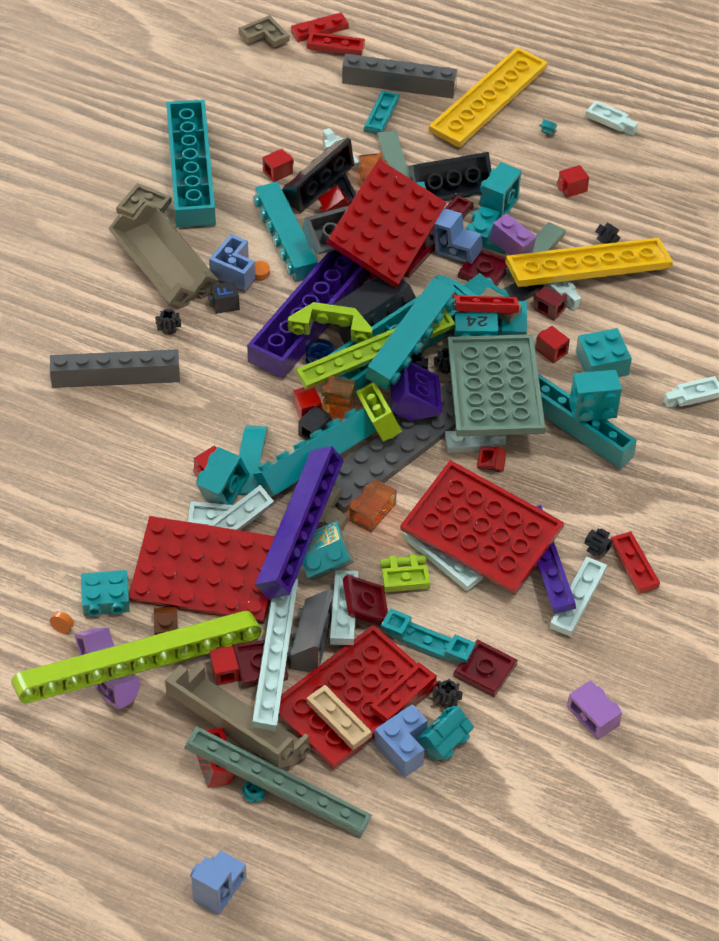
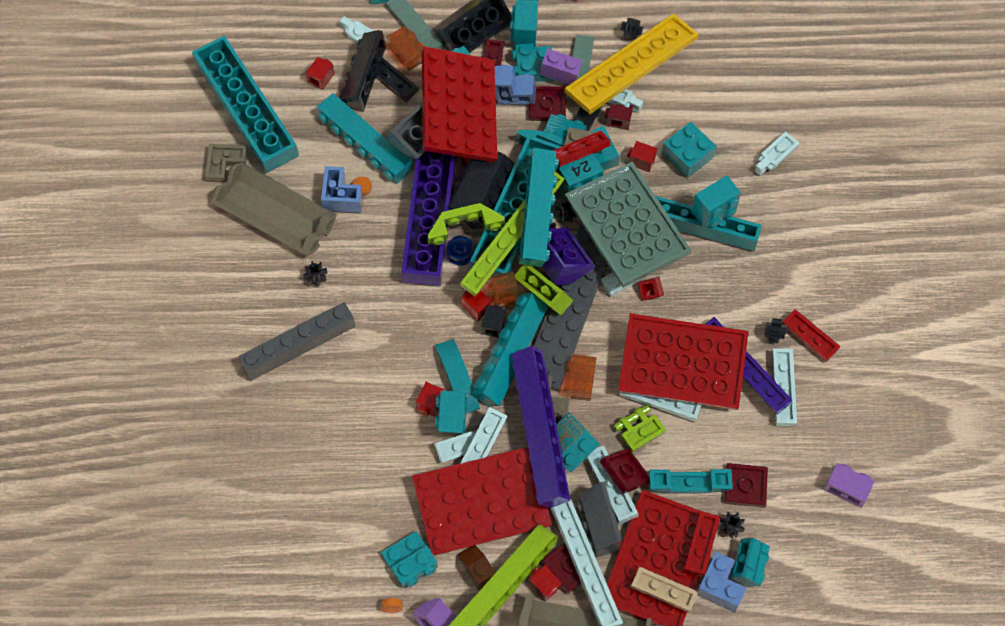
camera: 25 degrees left, 15 degrees up
black brick [208,281,240,314] -> none
red brick [318,185,350,213] -> none

